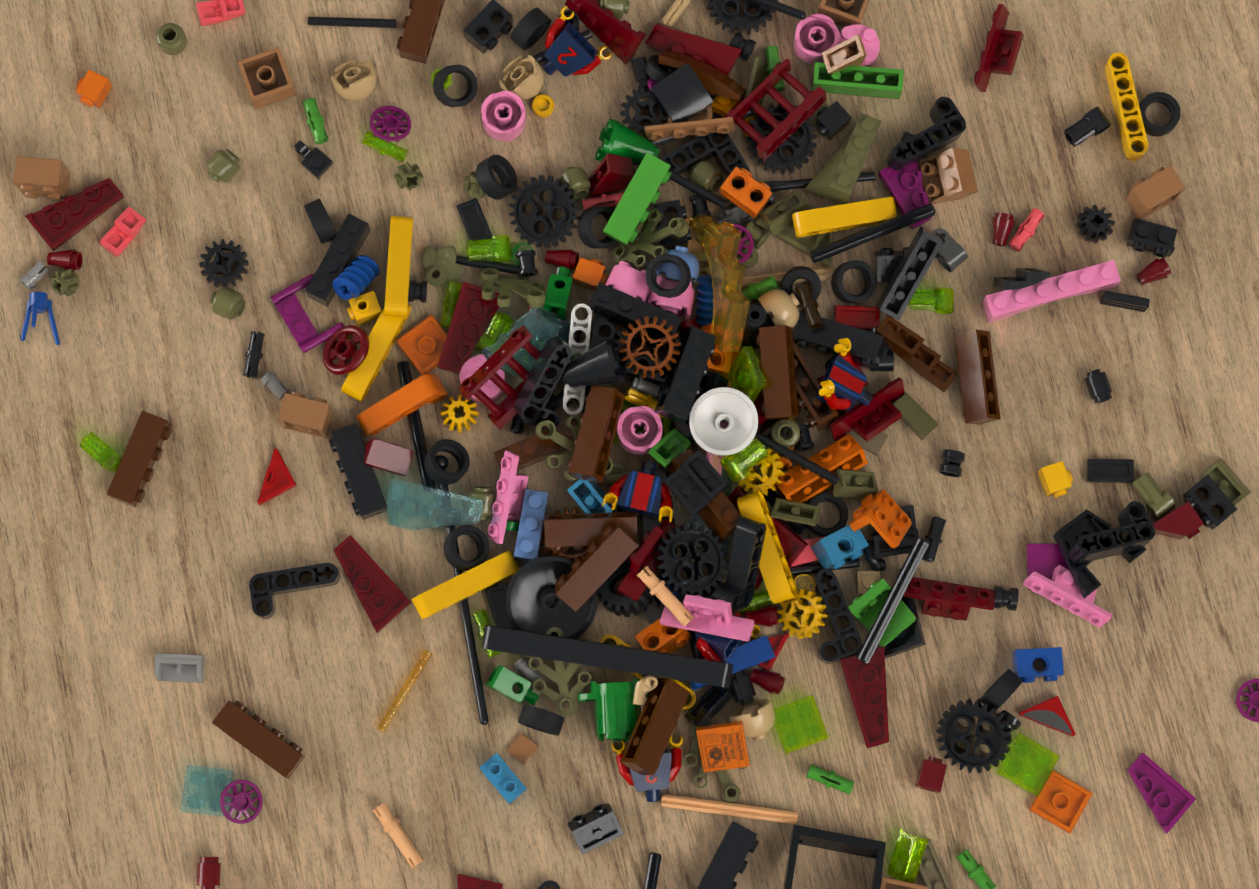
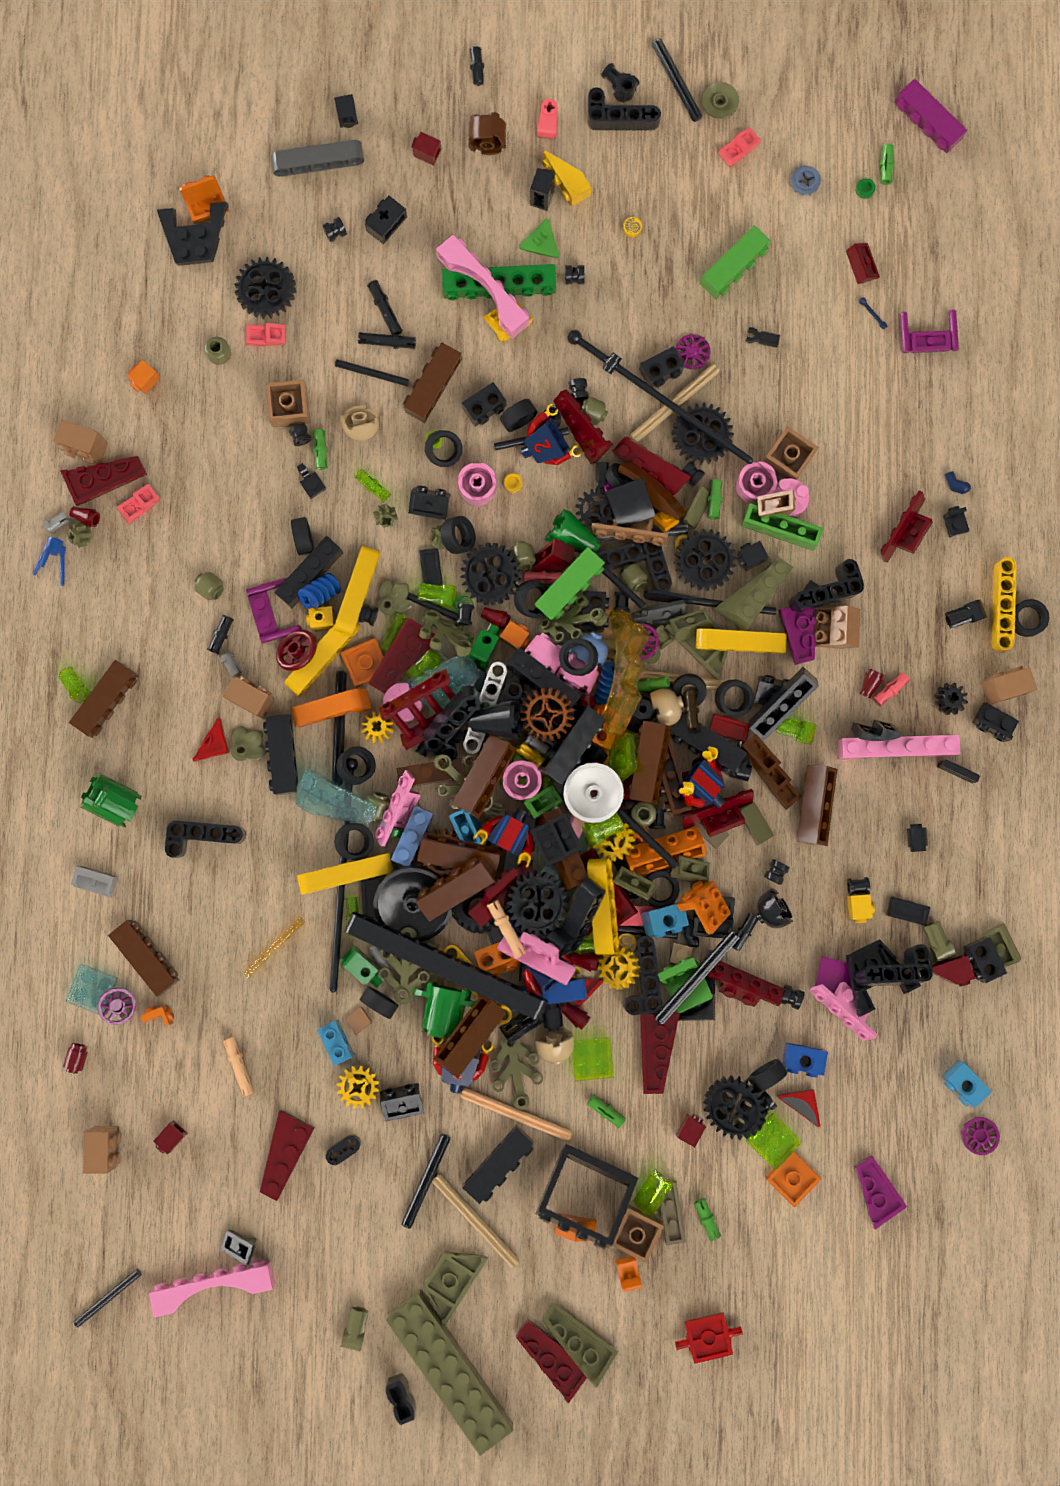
camera: 15 degrees right, 5 degrees up
black gear [199,239,249,288] -> none
olive head [207,149,240,182] -> none
dark red wing [333,535,412,634] -> none
slope [364,438,413,476] -> none
magenta wheel [370,106,411,143] -> none
tan cylinder [499,55,545,100] -> none
tan arm [633,675,658,706] -> none
orange tile [696,721,750,773] -> none
orange brick [719,167,772,219] -> none
dark red fence [725,58,826,161] -> none
black axle [810,203,936,263] -> none
dark grey piece [933,228,968,272] -> none
dark red cone [1136,258,1171,285] -> none
none -> green container [80,773,142,828]
none -> orange bracket [140,1005,174,1026]
none -> olive plate [231,726,266,761]
none -> black wheel [289,424,312,447]
none -> yellow gear [337,1065,380,1109]
none -> black bracket [408,485,451,520]
none -> black cylinder [756,888,793,929]
none -> black bush [847,877,870,896]
none -> dark azure brick [942,1060,992,1108]
none -> black bracket [943,506,970,538]

